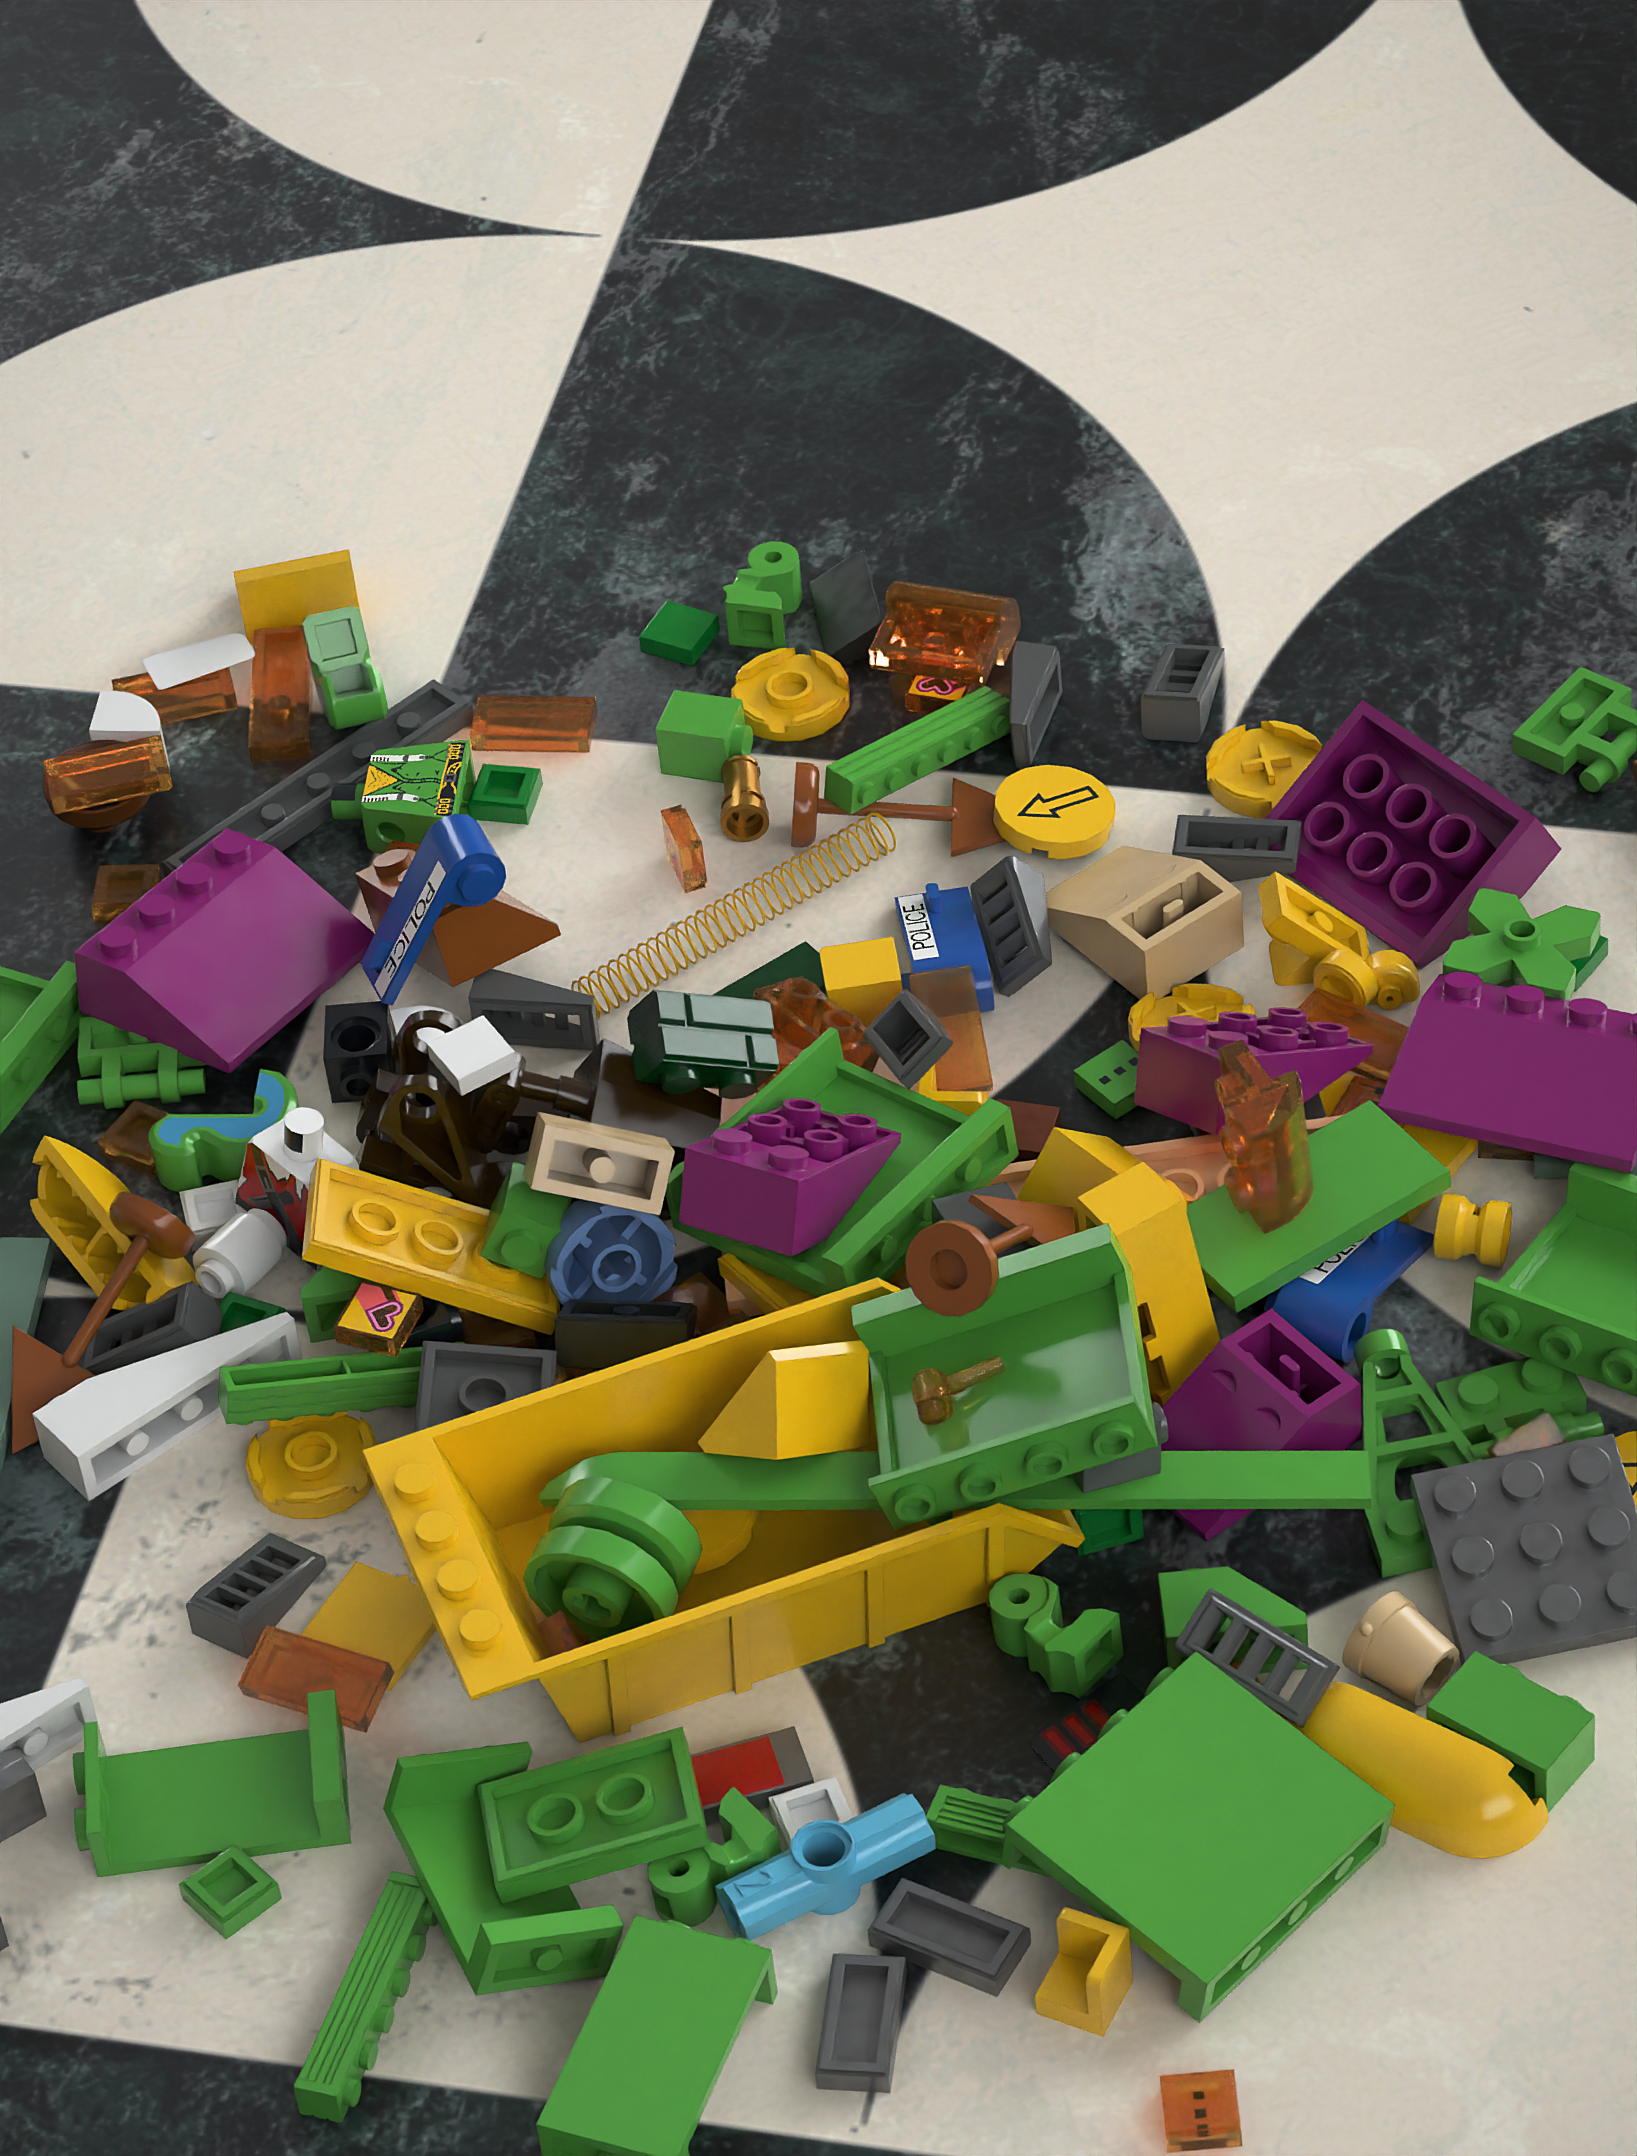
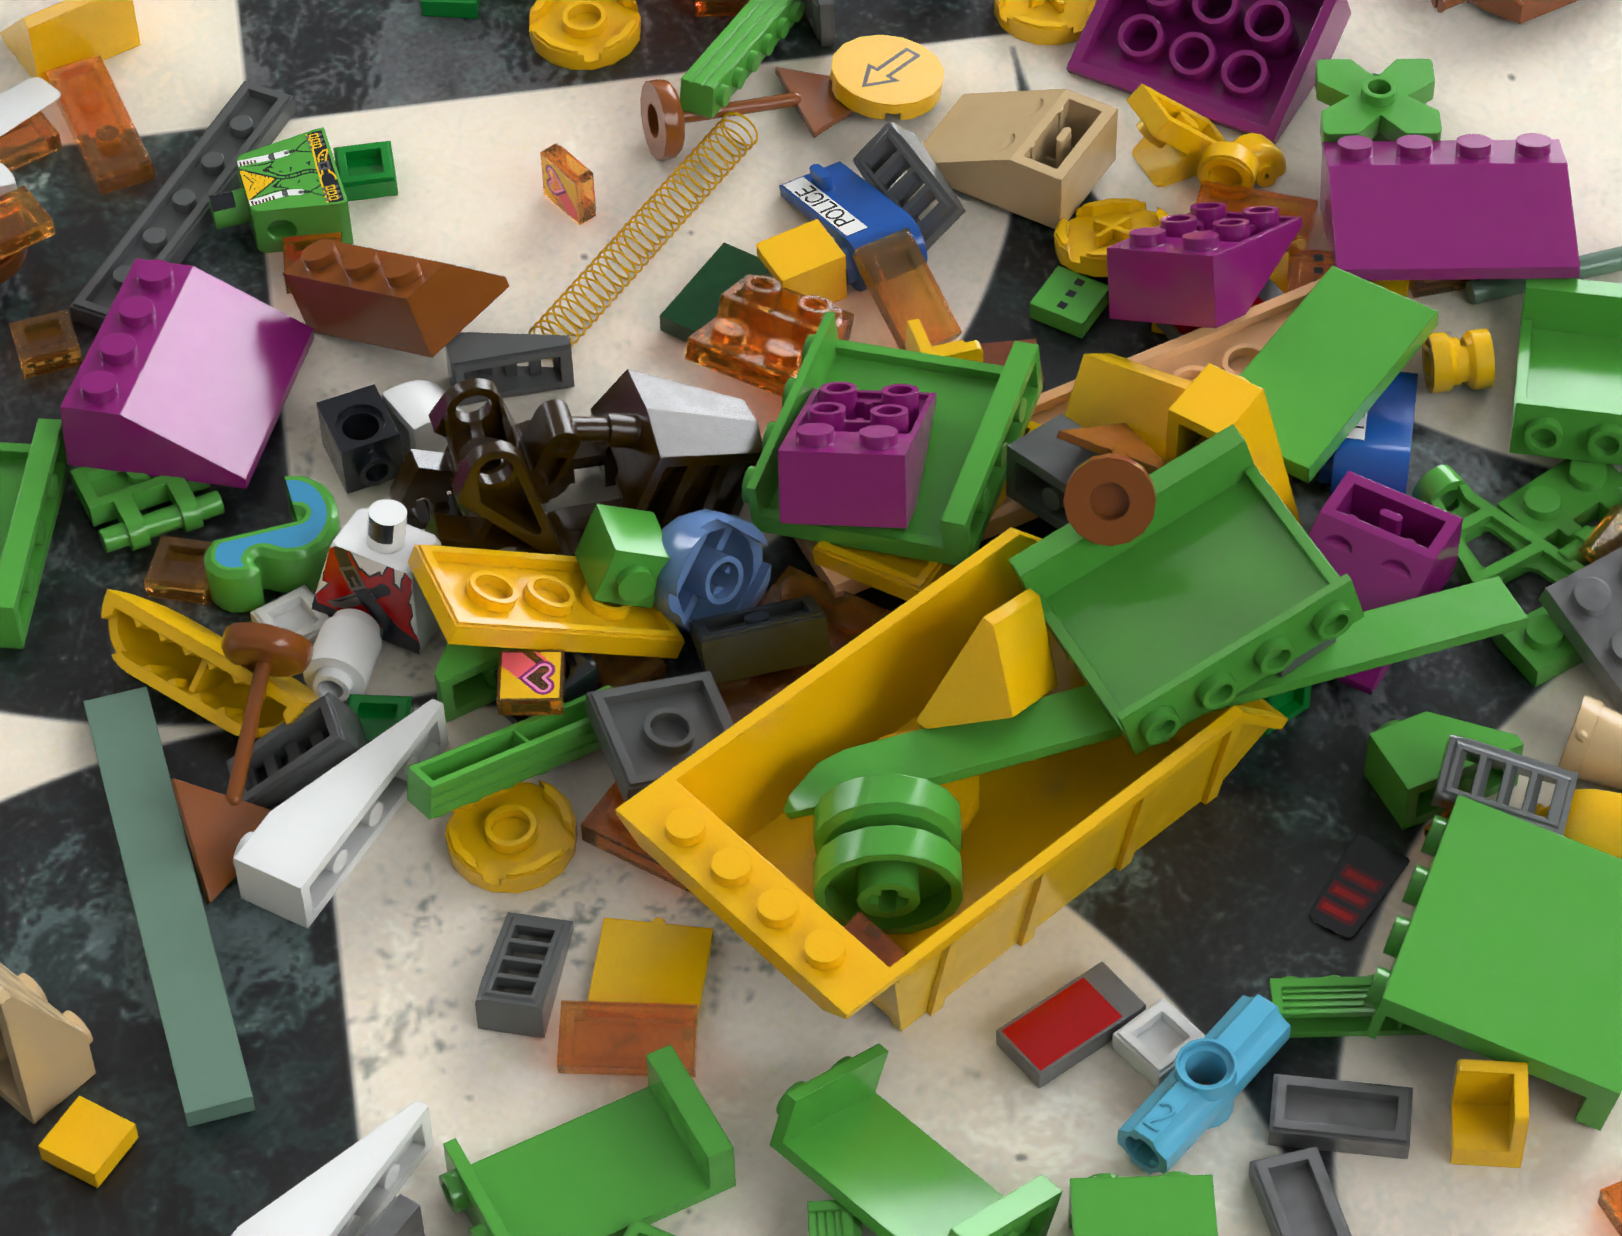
camera: 25 degrees left, 5 degrees up
bright green animal [302,606,388,730] -> none
blue door [360,814,506,1006] -> none
white tile [427,1015,518,1096] -> none
clear orange tile [470,695,598,753] -> none
bright green tile [477,1727,710,1904] -> none
tan brick [523,1112,675,1215] -> none
dark green brick [627,990,779,1099] -> none
bright green leg [647,1786,782,1927] -> none
bright green brick [655,690,753,783] -> none
pearl gold pin [720,754,769,842] -> none
dark grey slope [862,989,954,1090] -> none
clear orange hand [911,1355,1005,1425] -> none
bright green leg [989,1573,1124,1699] -> none
dark grey slope [1172,815,1301,882] -> none
clear orange brick [1215,1039,1314,1234] -> none

